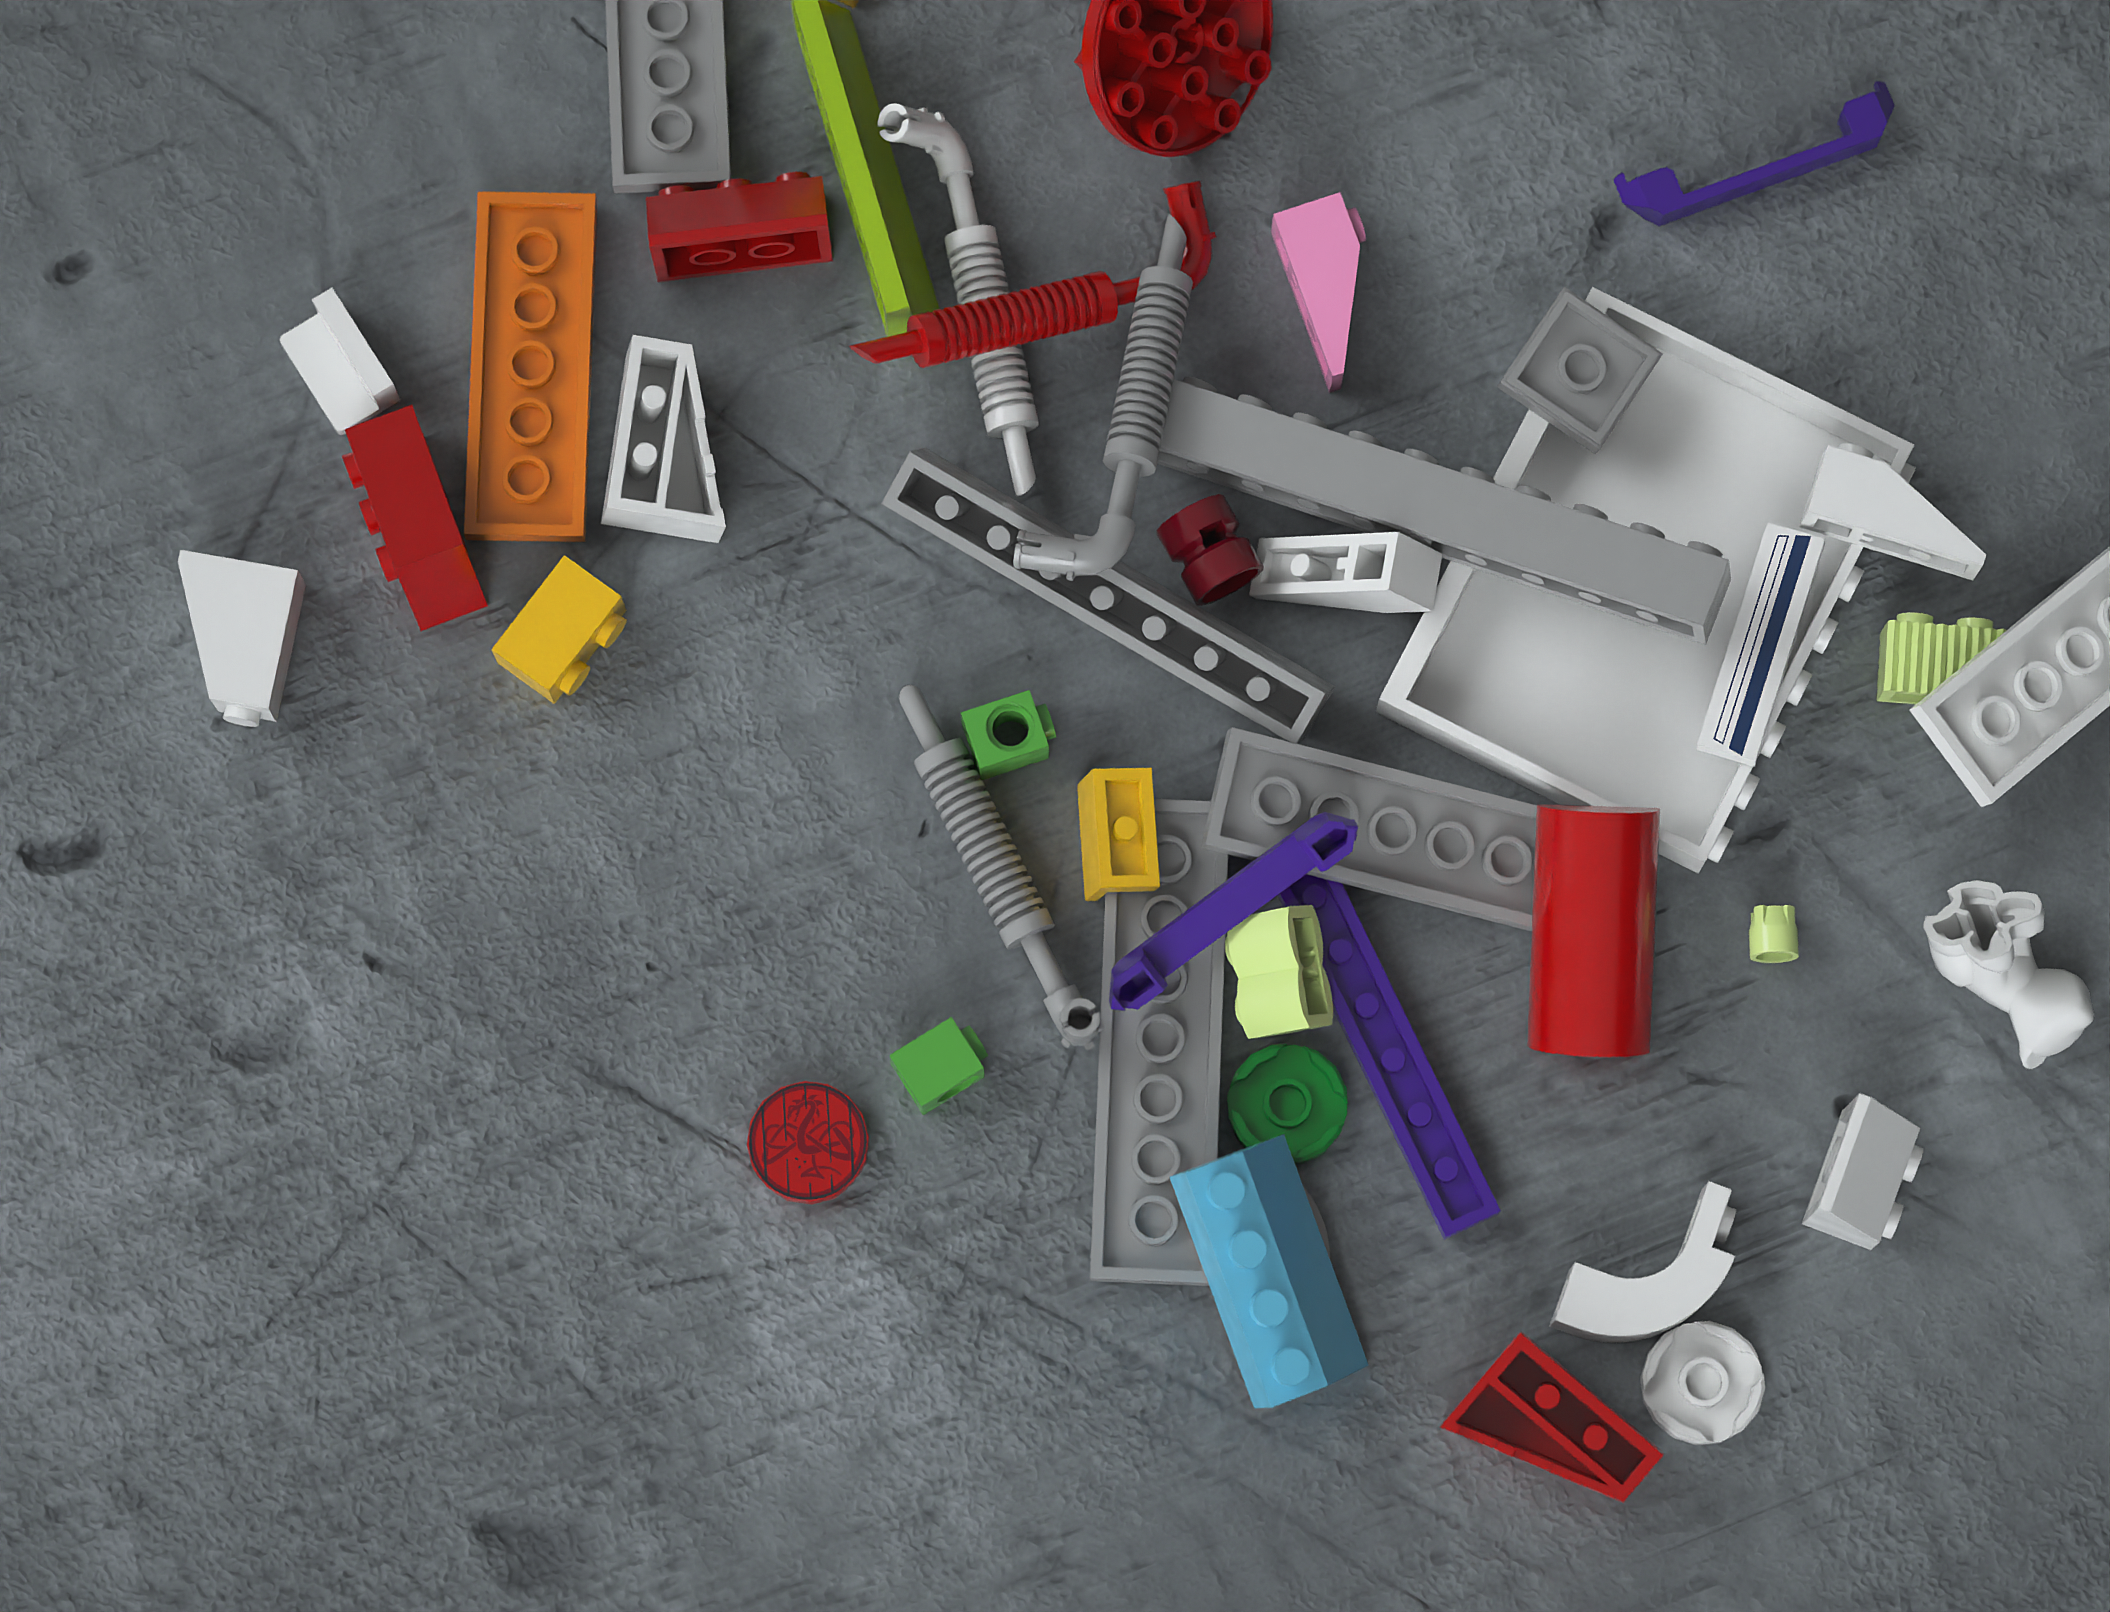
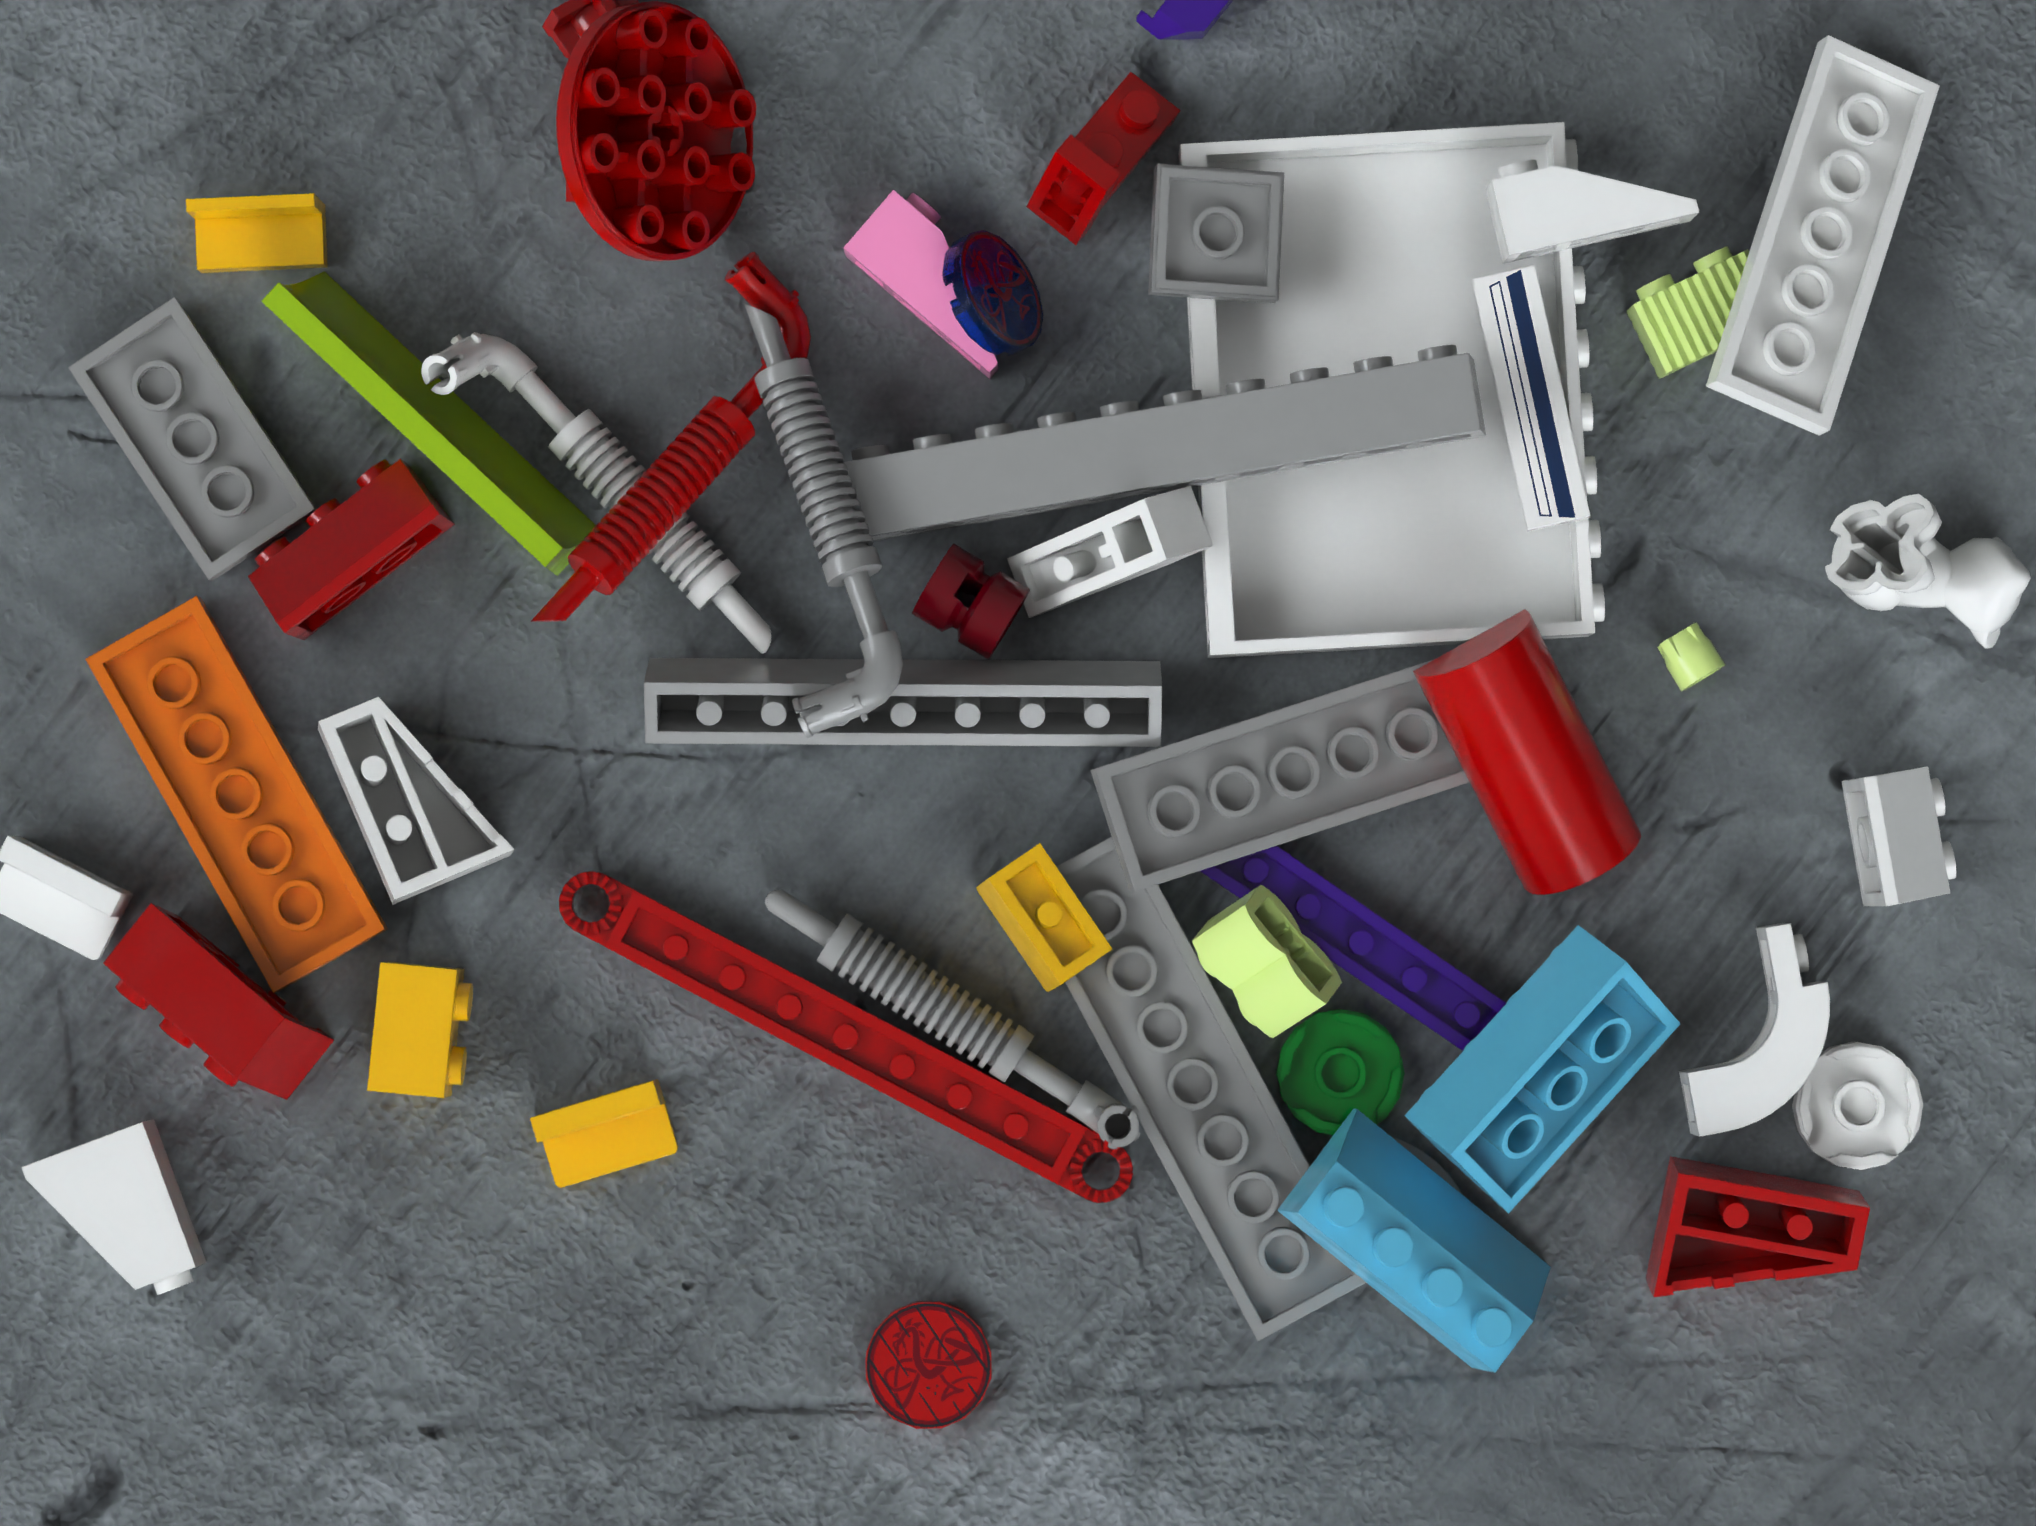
camera: 30 degrees left, 10 degrees up
bright green brick [889,1017,988,1115] -> none
bright green brick [961,690,1056,780] -> none
dark purple piece [1109,812,1358,1011] -> none
none -> yellow panel [530,1079,678,1188]
none -> red plate [559,871,1133,1203]
none -> clear blue tile [942,230,1043,356]
none -> red bracket [1026,72,1181,245]
none -> medium azure slope [1404,925,1681,1214]

